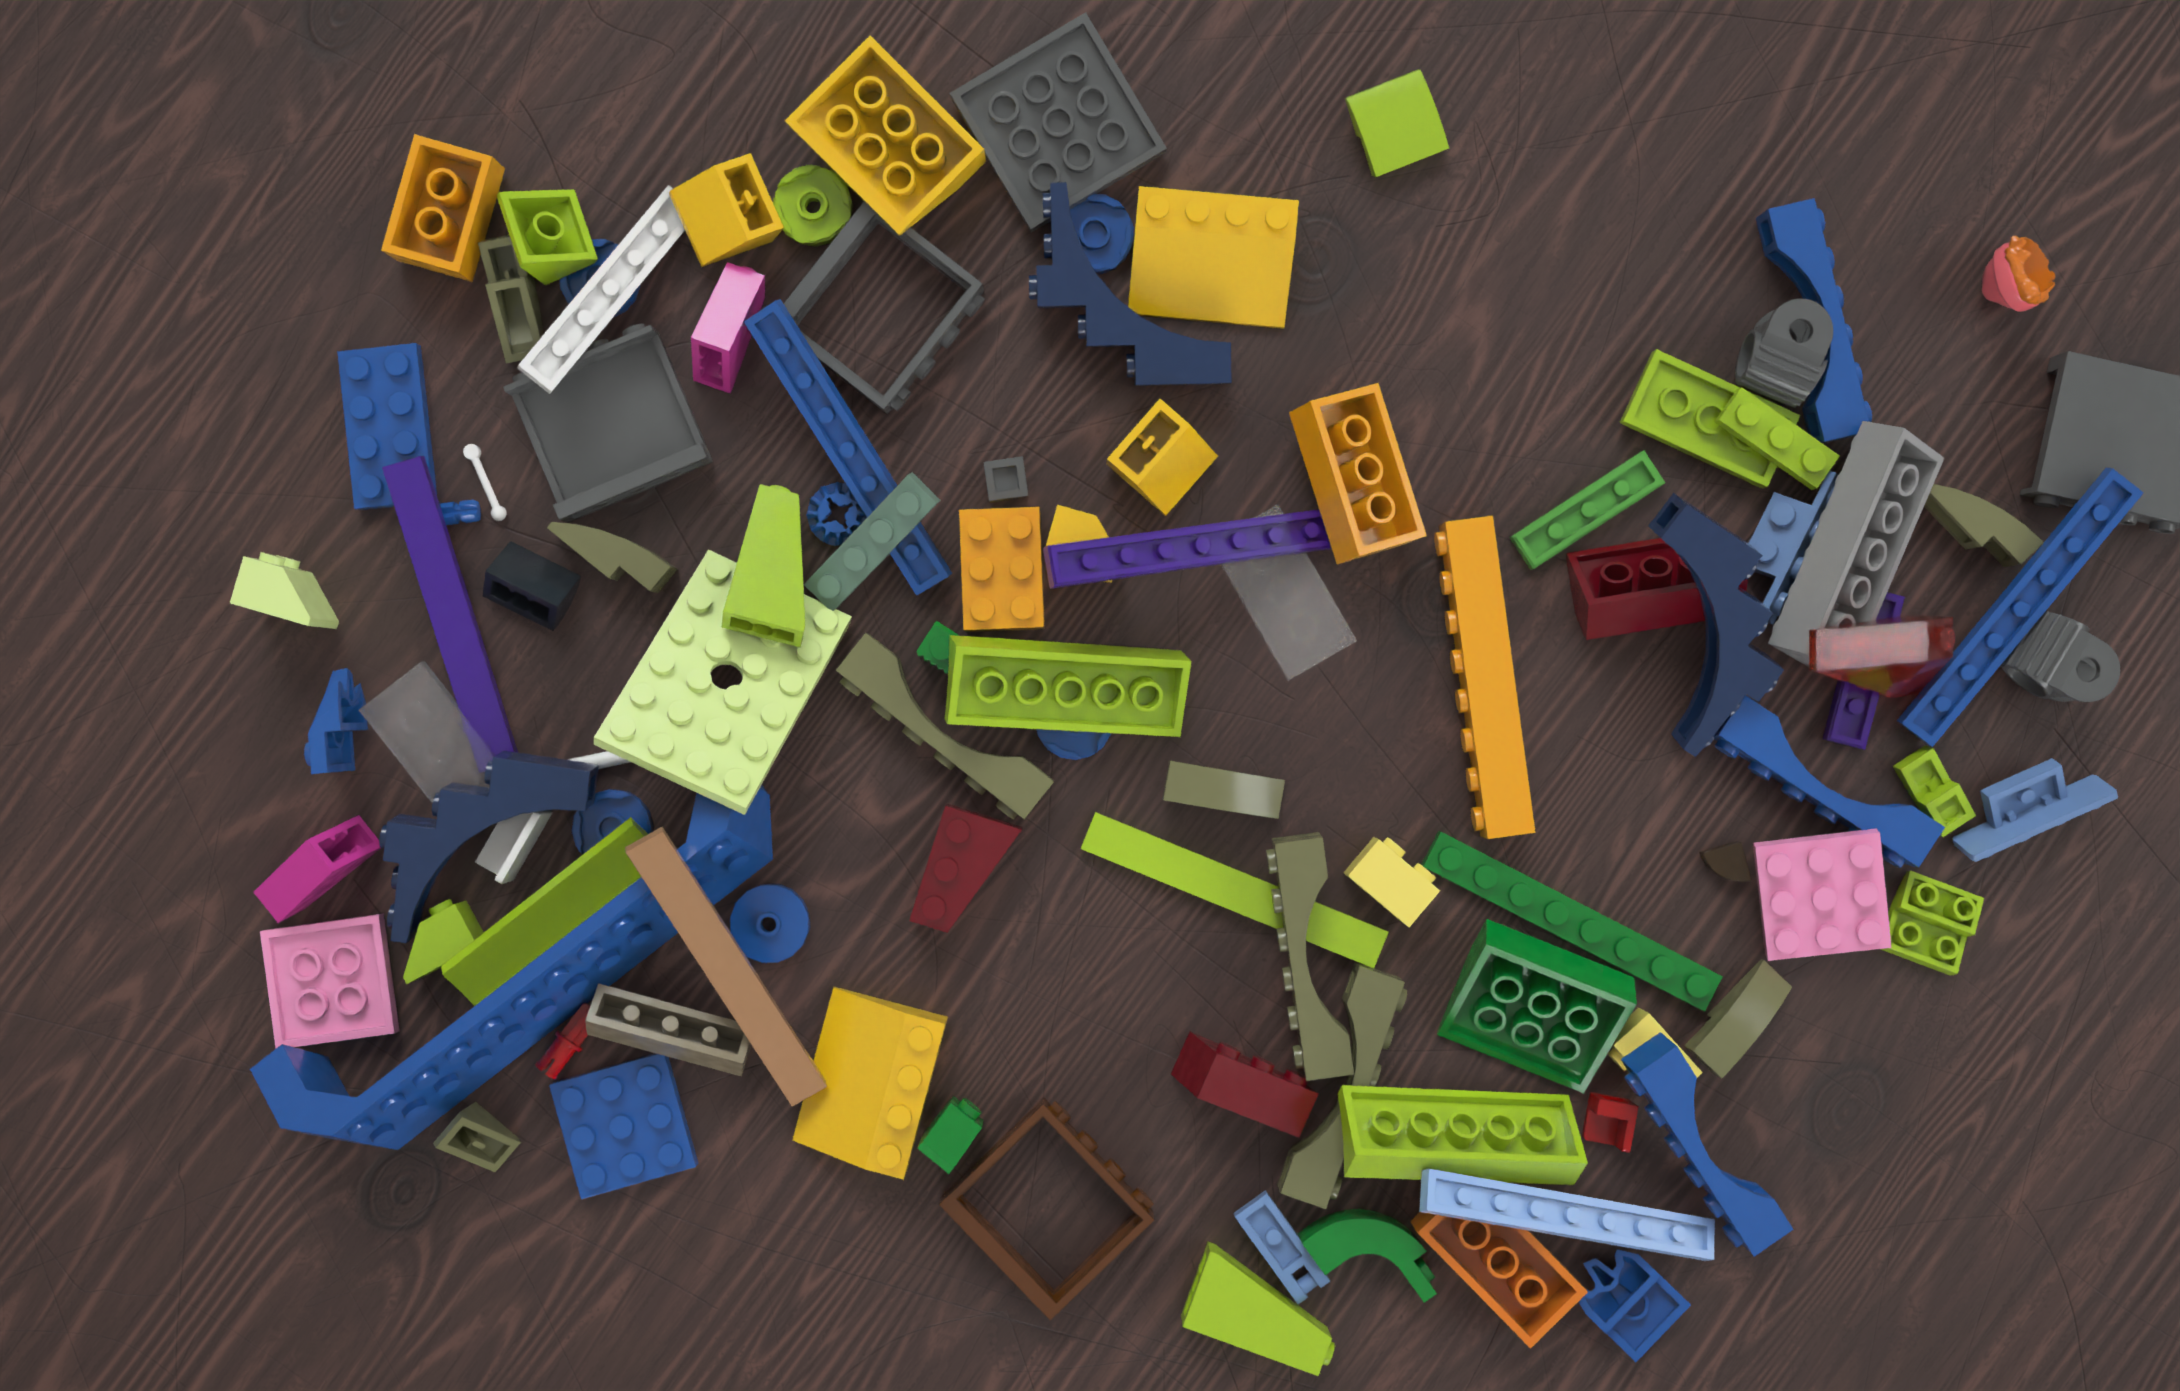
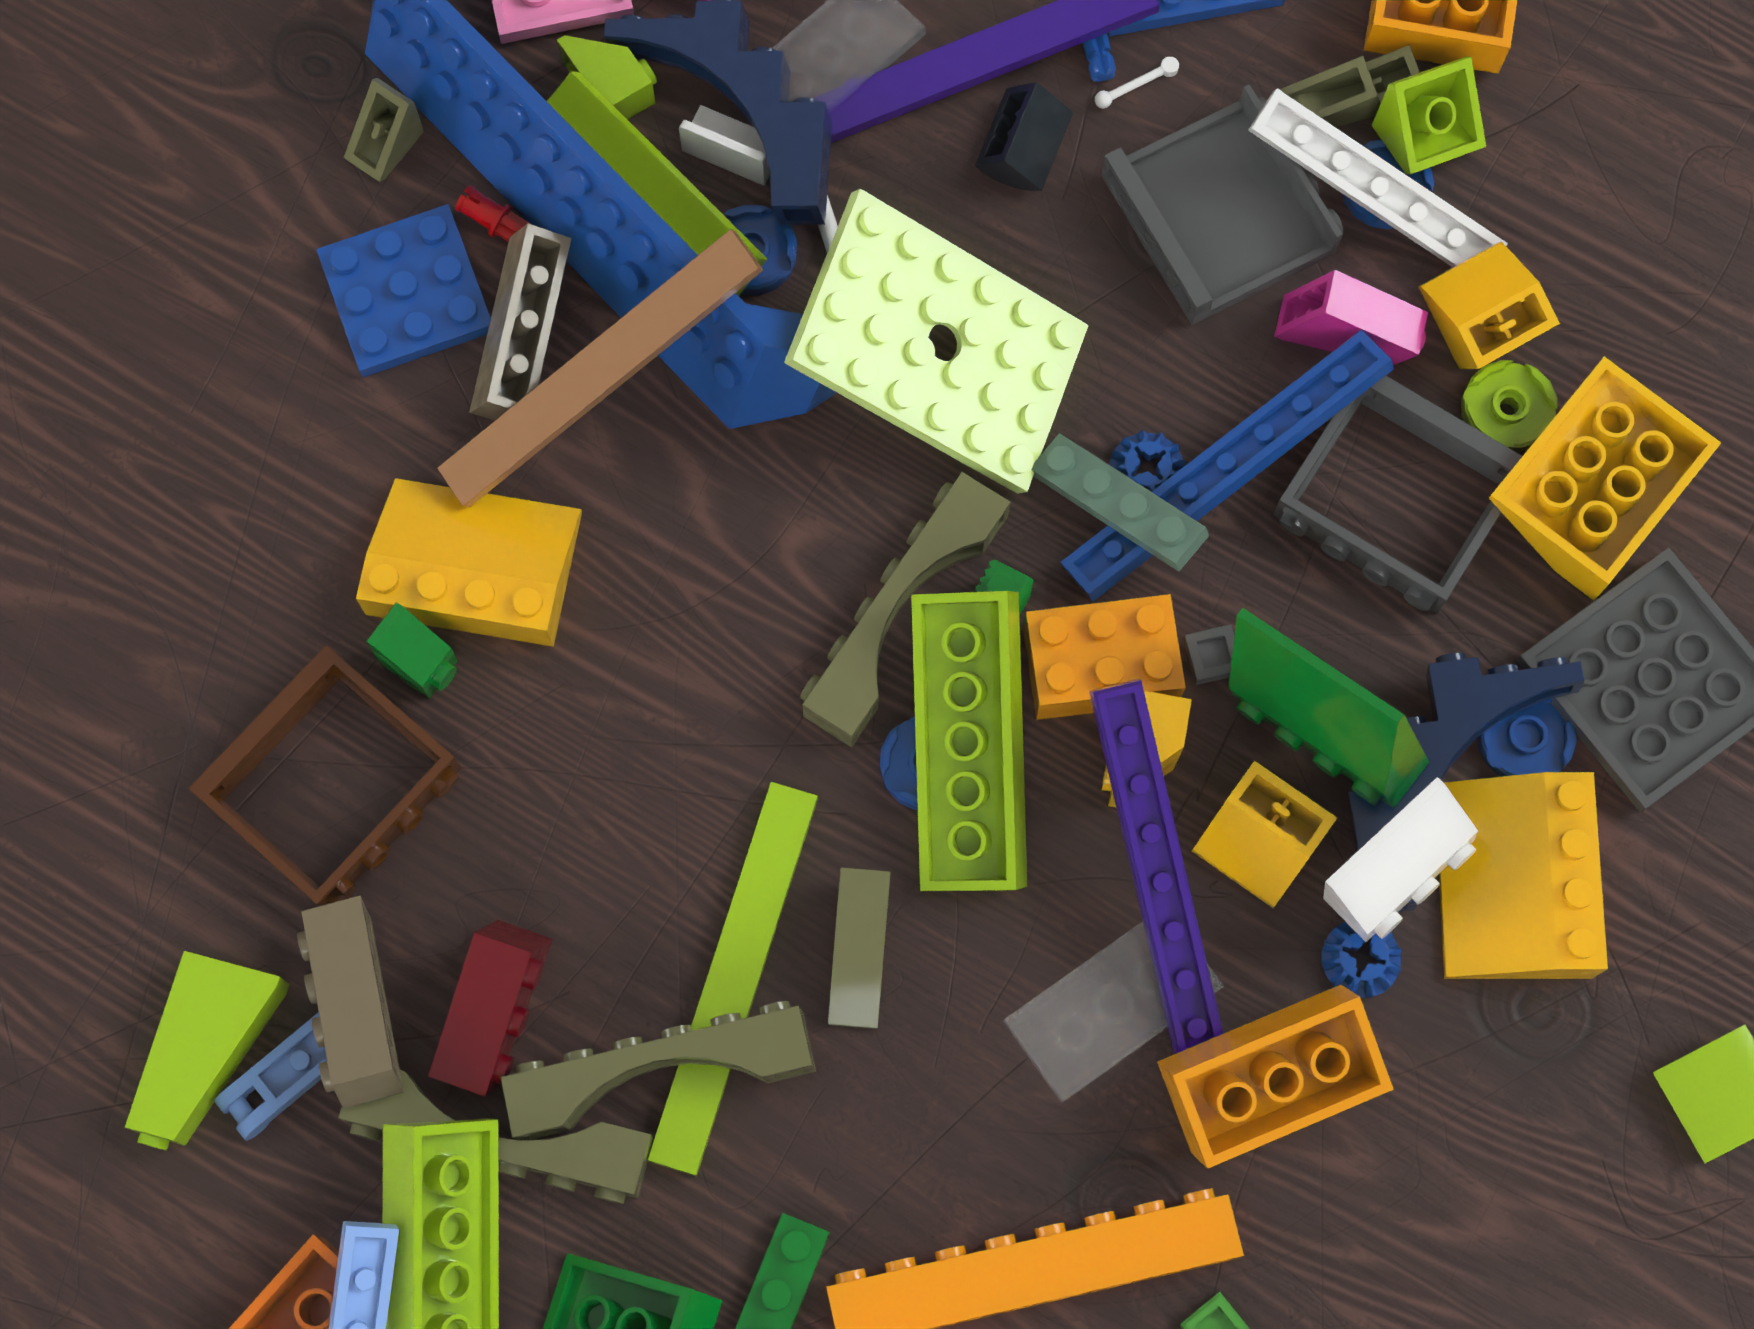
camera: 80 degrees right, 15 degrees down
olive slope [547,522,678,593] -> none
lime slope [721,484,805,648] -> none
blue plate [730,884,810,963] -> none
dark red wedge [909,804,1023,933] -> none
green arch [1298,1209,1437,1303] -> none
light yellow brick [1343,837,1440,927] -> none
none -> dark tan brick [297,896,404,1108]
none -> green slope [1229,608,1429,809]
none -> blue gear [1321,922,1402,998]
none -> white slope [1323,777,1478,942]

